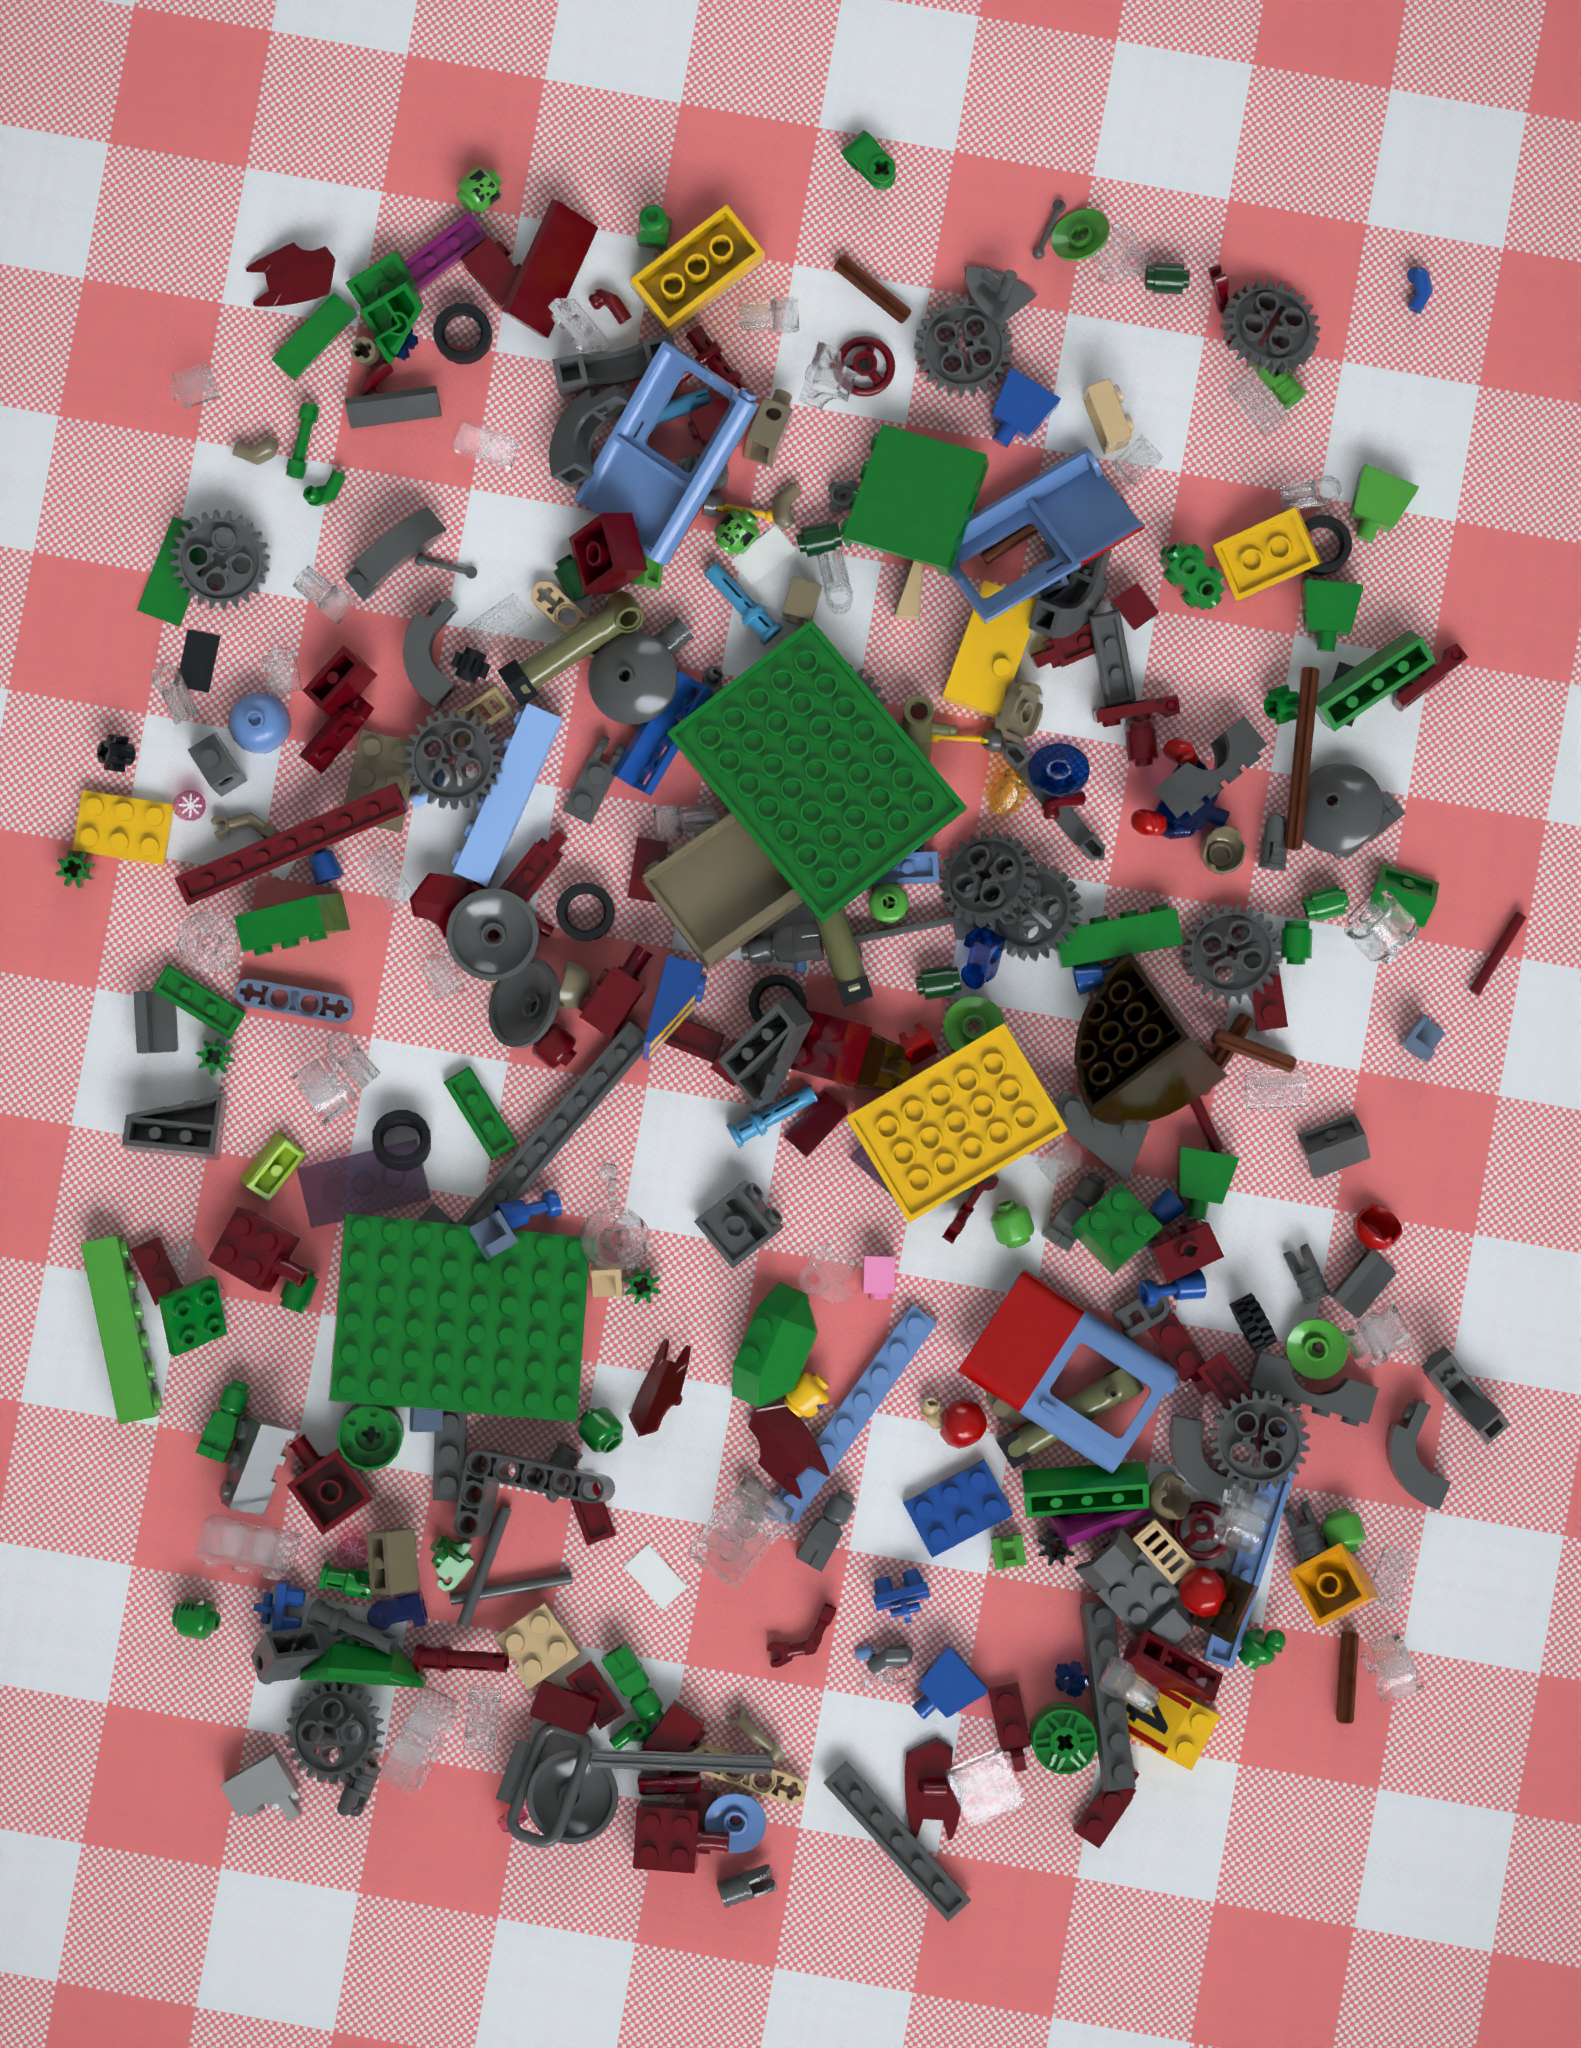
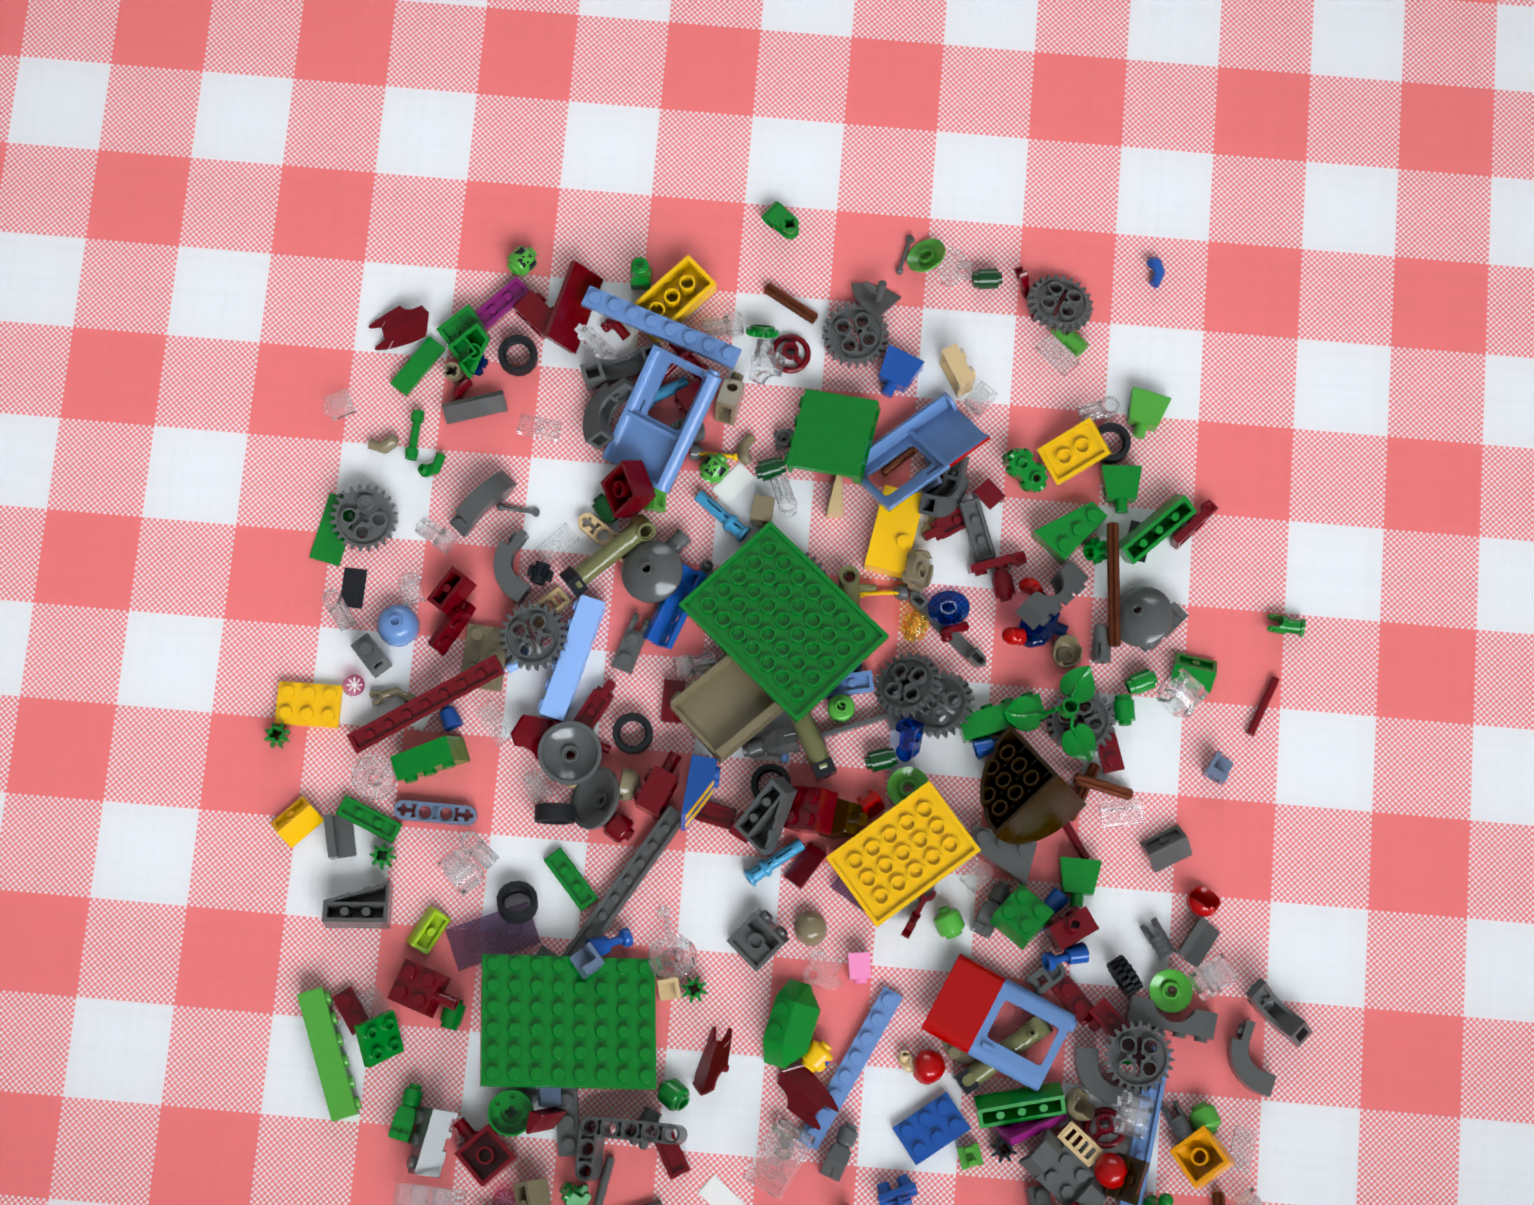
camera: 10 degrees left, 10 degrees down
black gear [97,734,136,772] -> none
none -> yellow panel [270,795,324,848]
none -> dark red slope [526,1107,567,1134]
none -> black tyre [534,803,575,825]
none -> medium blue plate [581,286,742,370]
none -> green gear [746,324,779,338]
none -> dark tan hair [794,911,827,946]
none -> green plant [1004,666,1096,761]
none -> green wedge [1031,502,1107,565]
none -> green piece [1267,614,1306,637]

